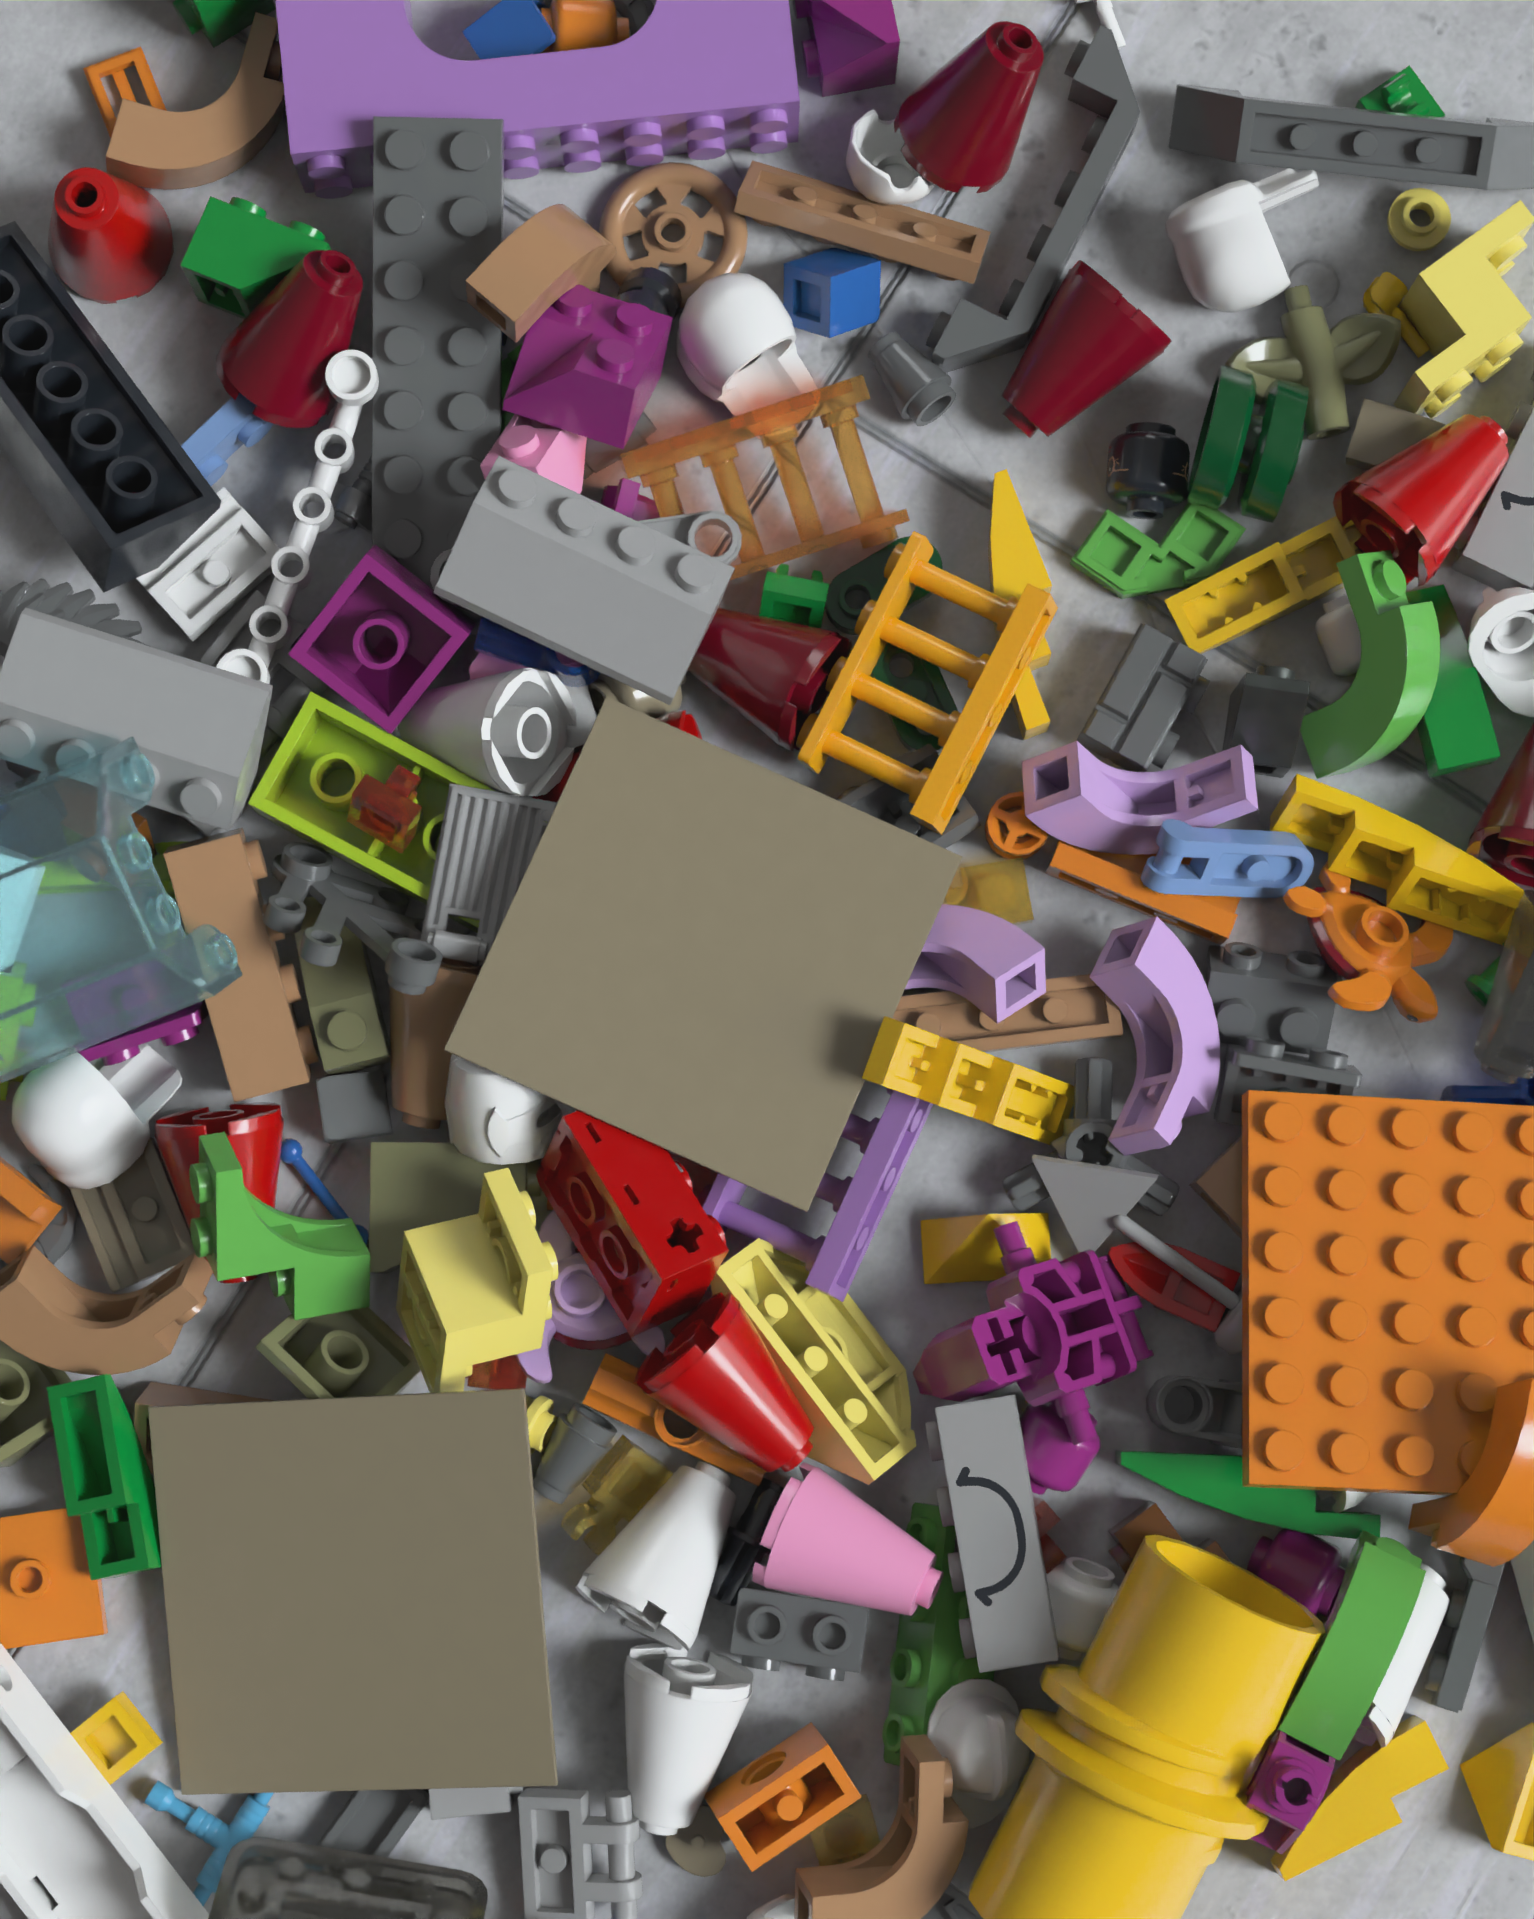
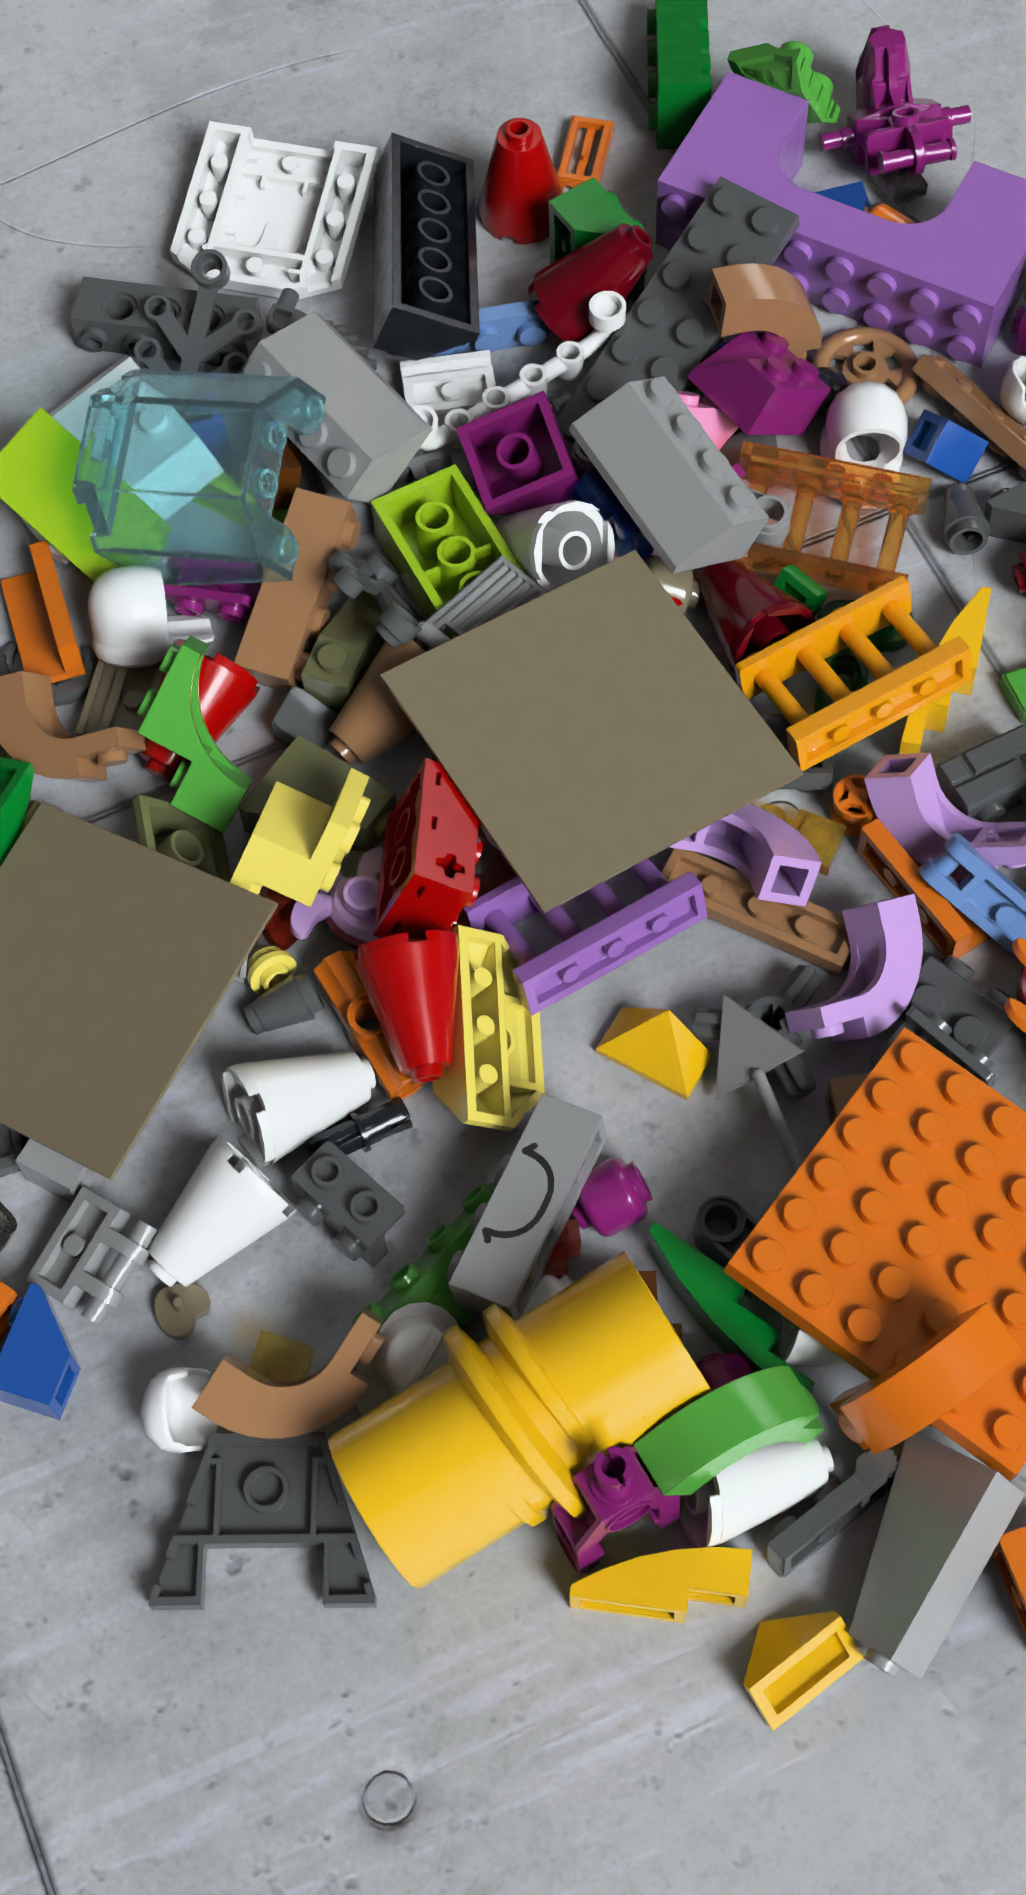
camera: 40 degrees right, 20 degrees down
medium nougat arch [106,12,286,190] -> none
blue hinge [280,1138,369,1245] -> none
clear red tile [347,765,422,854] -> none
white helmet [444,1054,563,1165] -> none
clear yellow plate [561,1435,674,1556] -> none
orange brick [704,1722,862,1872] -> none
bright pink cone [752,1462,944,1616] -> none
yellow slope [862,1016,1074,1145] -> none
magenta piece [912,1221,1154,1446] -> none
red plate [1108,1242,1241,1333] -> none

